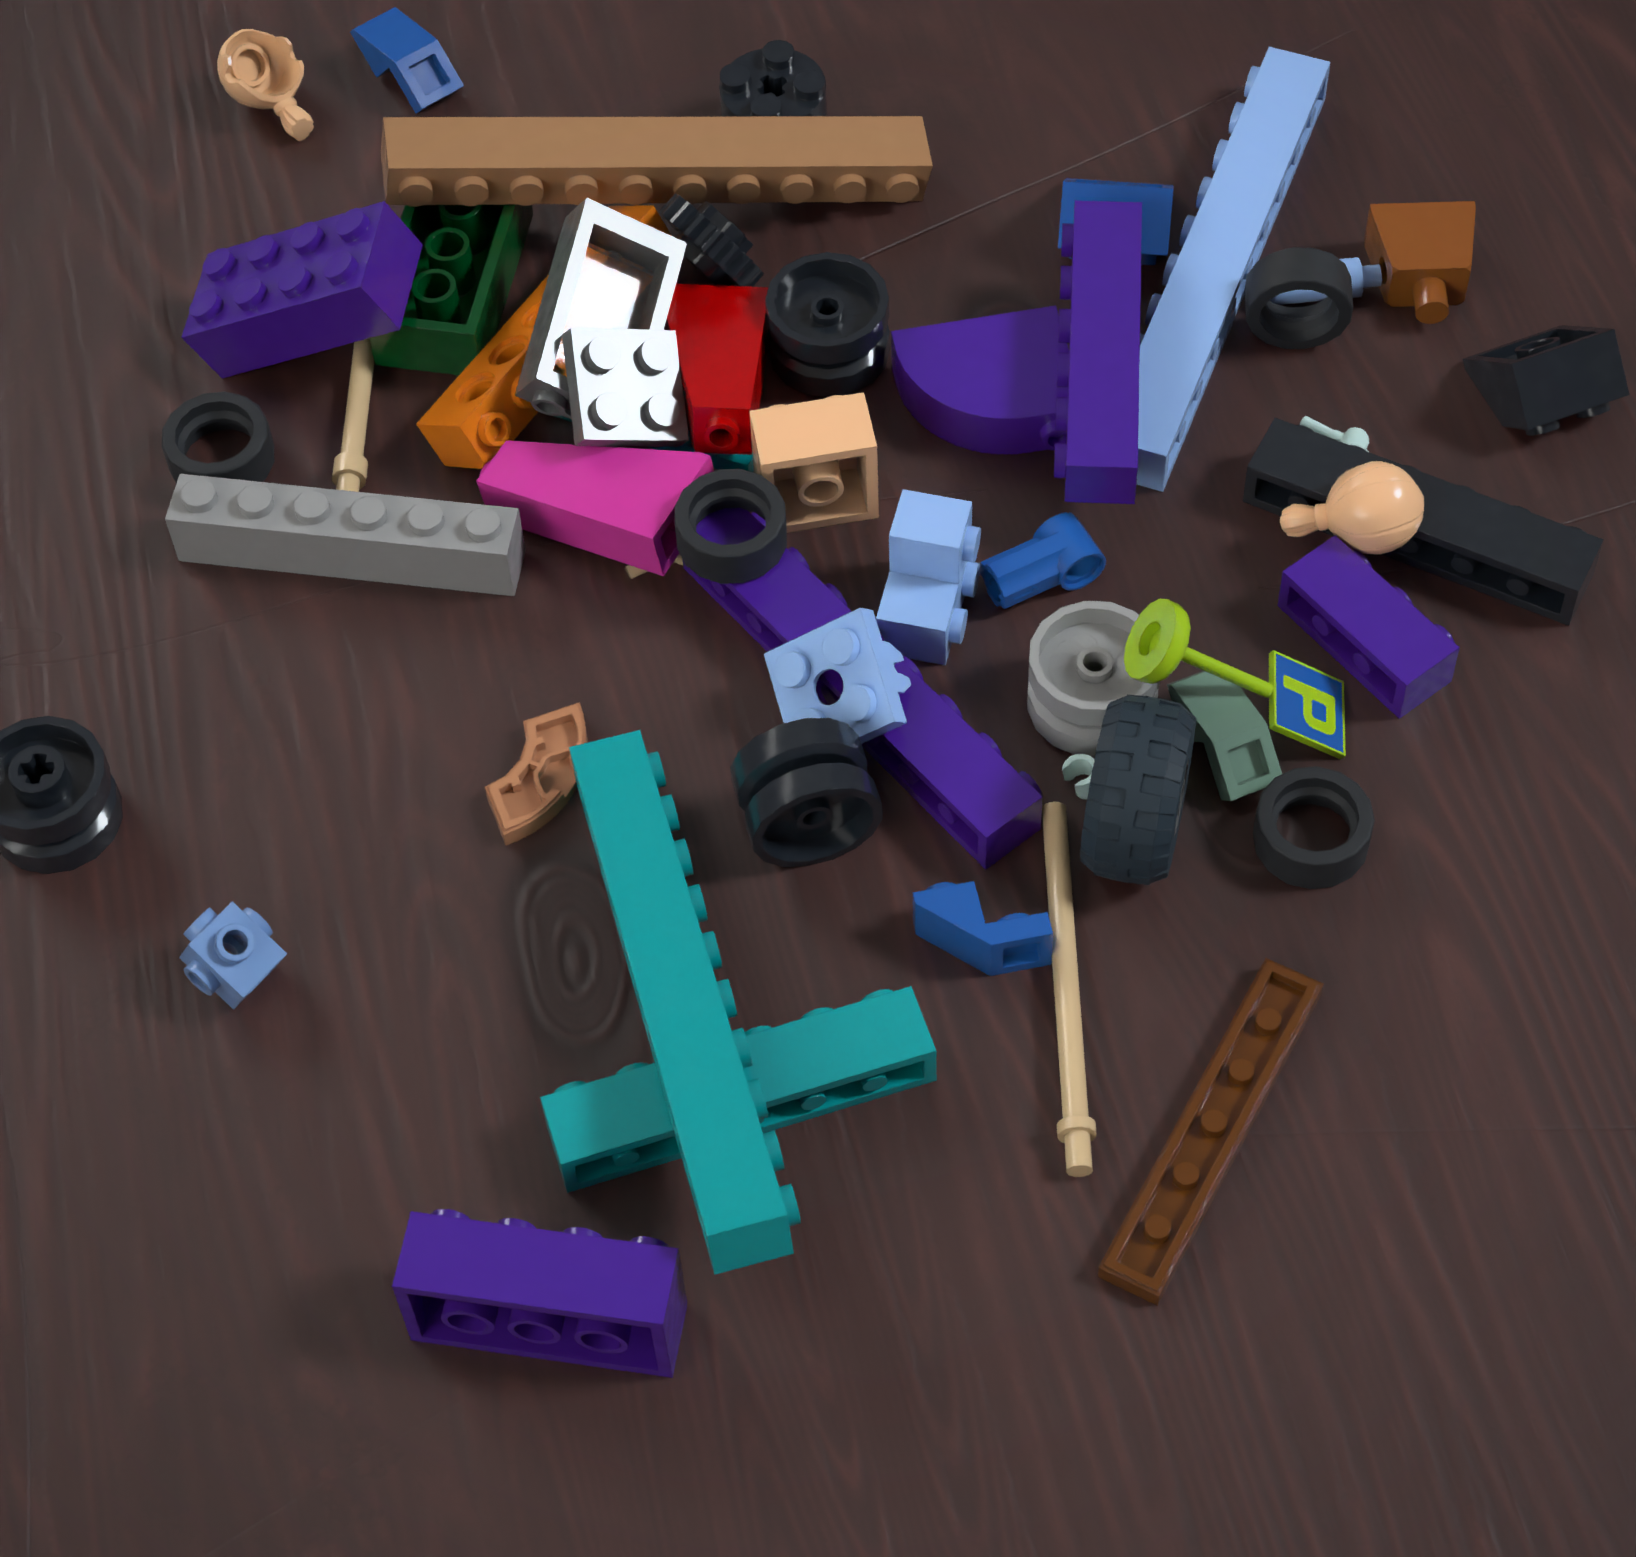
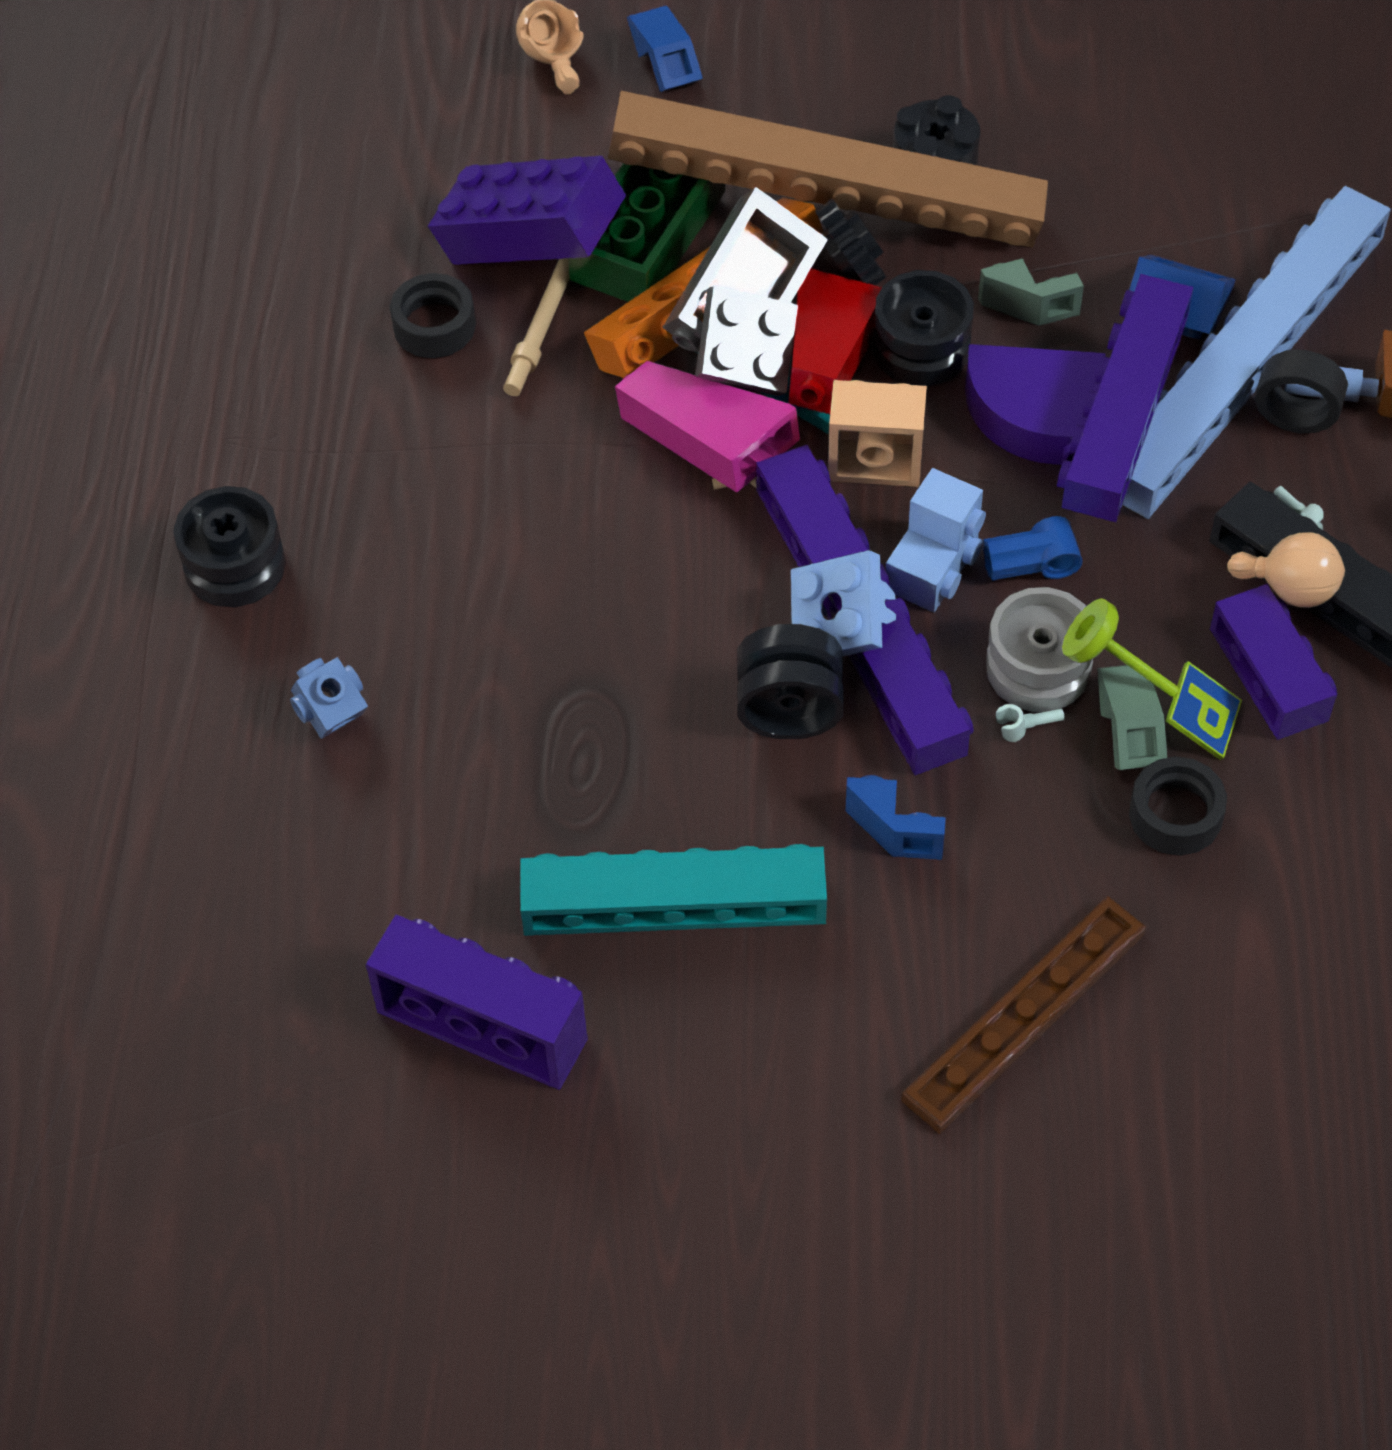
camera: 15 degrees right, 0 degrees up
light grey brick [165,474,526,596] -> none
nougat tile [485,702,588,846] -> none
teal brick [569,730,801,1275] -> none
black tyre [675,469,787,584] -> none
tan bar [1042,802,1097,1177] -> none
black wheel [1080,694,1196,885] -> none
none -> sand green slope [978,259,1084,326]

